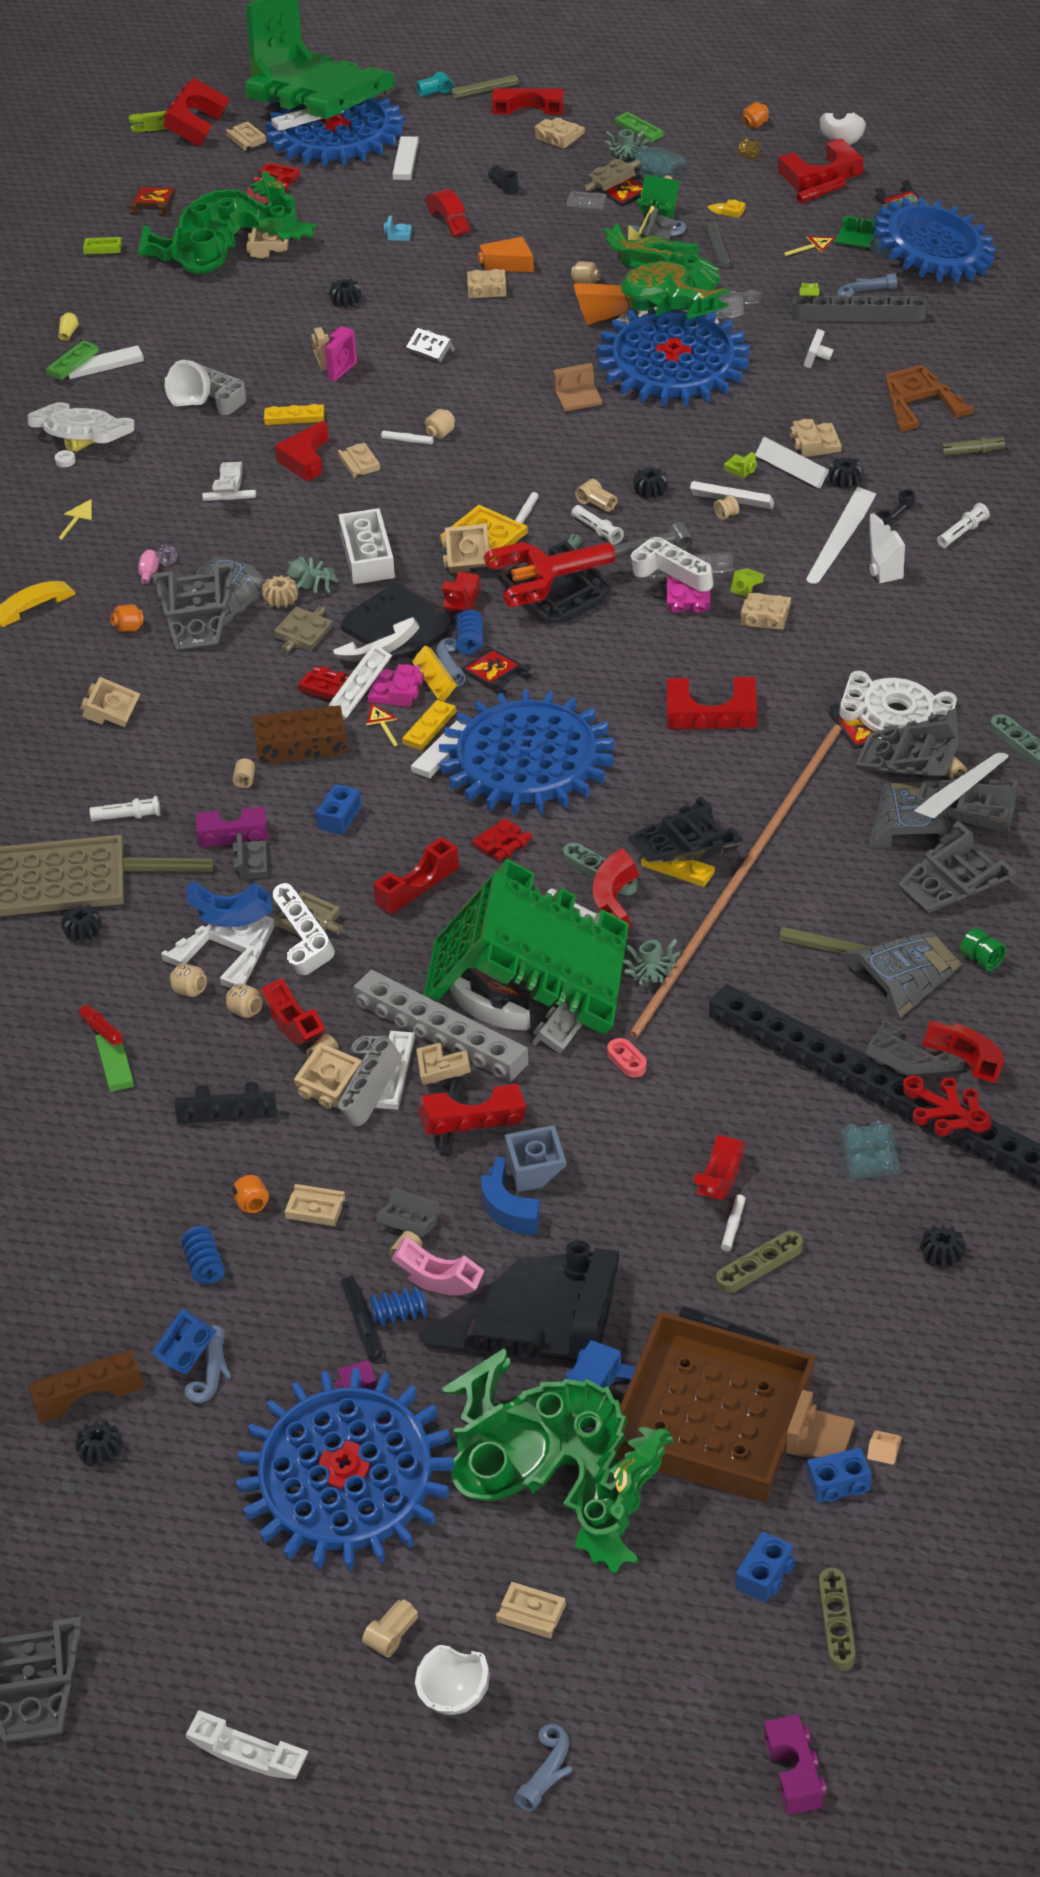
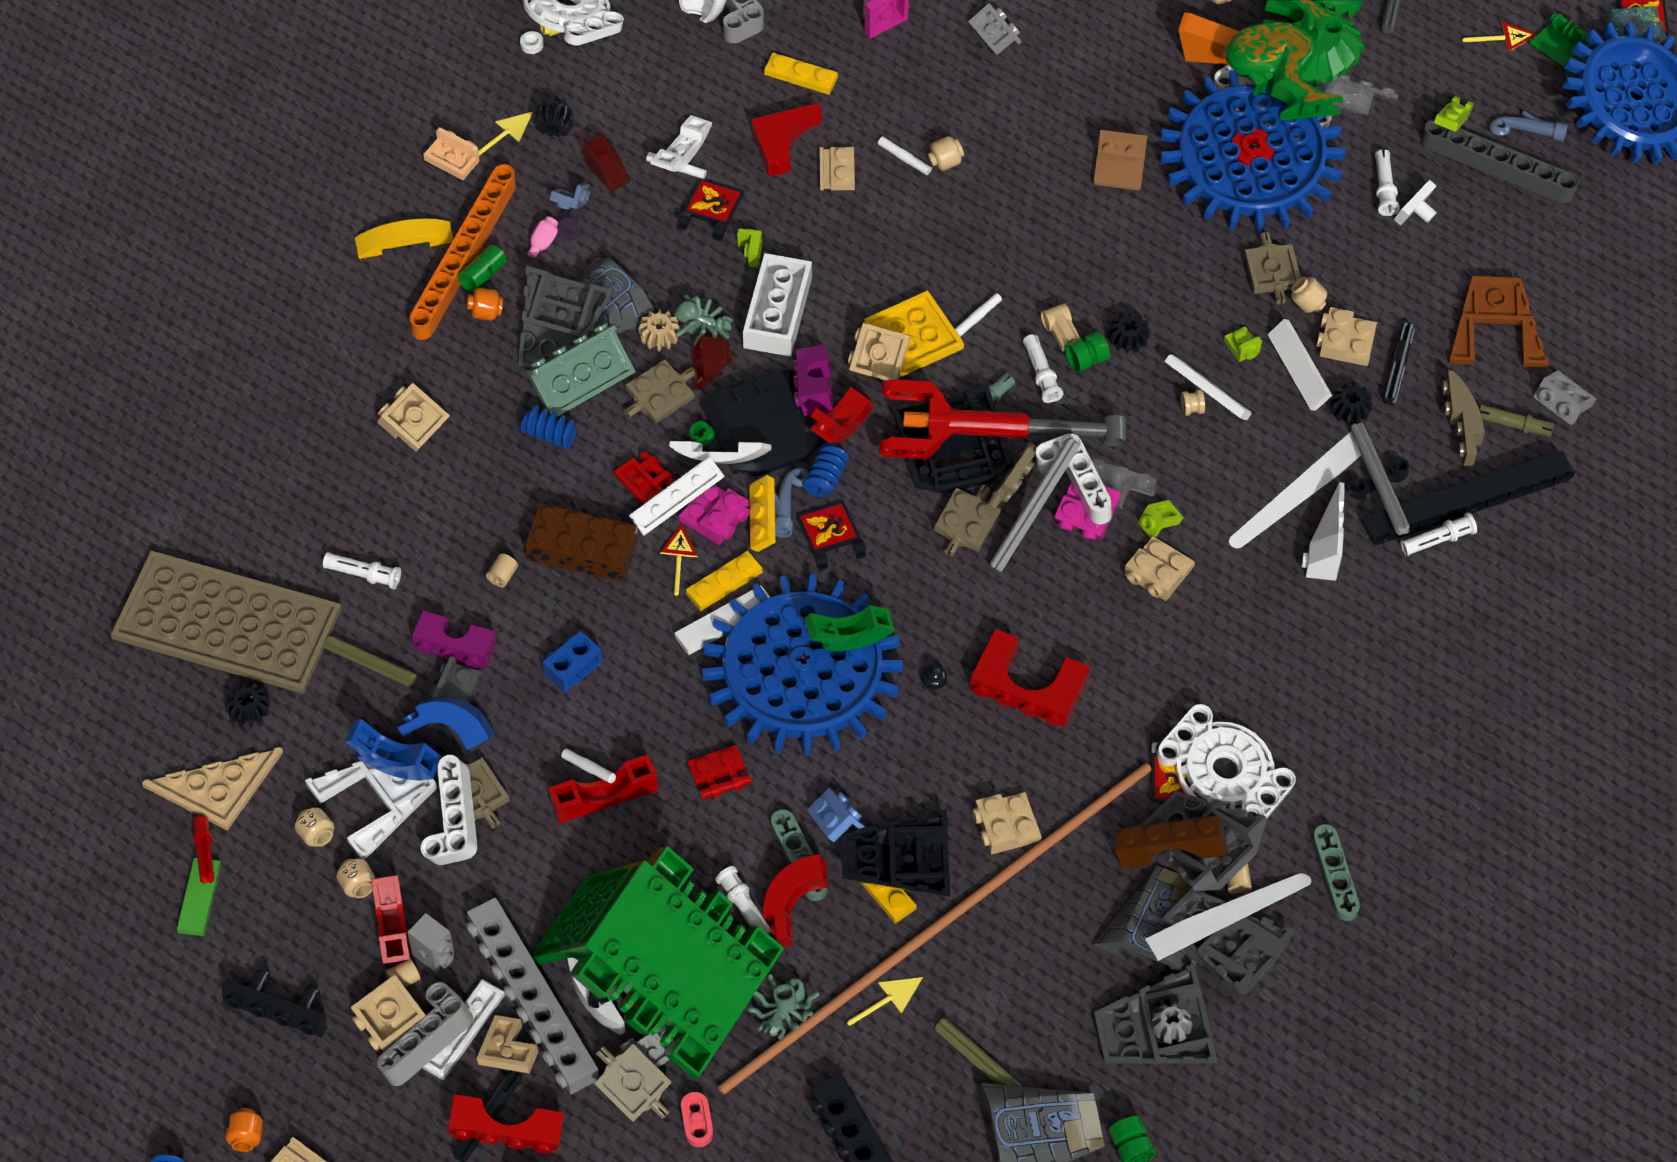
camera: 20 degrees right, 15 degrees up
none -> tan tile [142,747,283,831]
none -> blue arch [398,697,495,750]
none -> light grey brick [408,913,454,973]
none -> orange beam [409,164,516,340]
none -> light nougat bracket [423,127,479,180]
none -> green pin [458,245,507,292]
none -> blue piece [520,405,576,451]
none -> sand green bracket [526,322,636,417]
none -> black gear [534,100,574,138]
none -> sand blue bracket [550,182,590,209]
none -> white piece [561,749,616,783]
none -> clear red slope [583,134,630,193]
none -> dark tan plate [593,1043,672,1122]
none -> flag [677,178,744,241]
none -> green bush [689,421,715,446]
none -> clear red slope [693,336,732,390]
none -> lime bracket [737,229,763,268]
none -> magenta arch [793,344,833,416]
none -> green arch [804,605,895,651]
none -> medium blue bracket [807,788,865,842]
none -> light yellow piece [847,977,923,1026]
none -> black plate [921,665,947,690]
none -> dark tan plate [934,485,1001,557]
none -> tan plate [972,792,1042,855]
none -> dark tan plate [986,442,1036,512]
none -> light grey axle [990,438,1080,572]
none -> green wheel [1065,331,1110,373]
none -> reddish brown arch [1115,815,1227,869]
none -> light grey piece [1151,1003,1193,1044]
none -> dark tan plate [1244,232,1301,304]
none -> tan head [1291,277,1327,313]
none -> light grey axle [1351,422,1410,535]
none -> black beam [1364,451,1575,545]
none -> white pin [1375,150,1400,216]
none -> black axle [1382,322,1415,405]
none -> dark tan slope [1441,371,1485,466]
none -> light grey bracket [1534,370,1596,425]

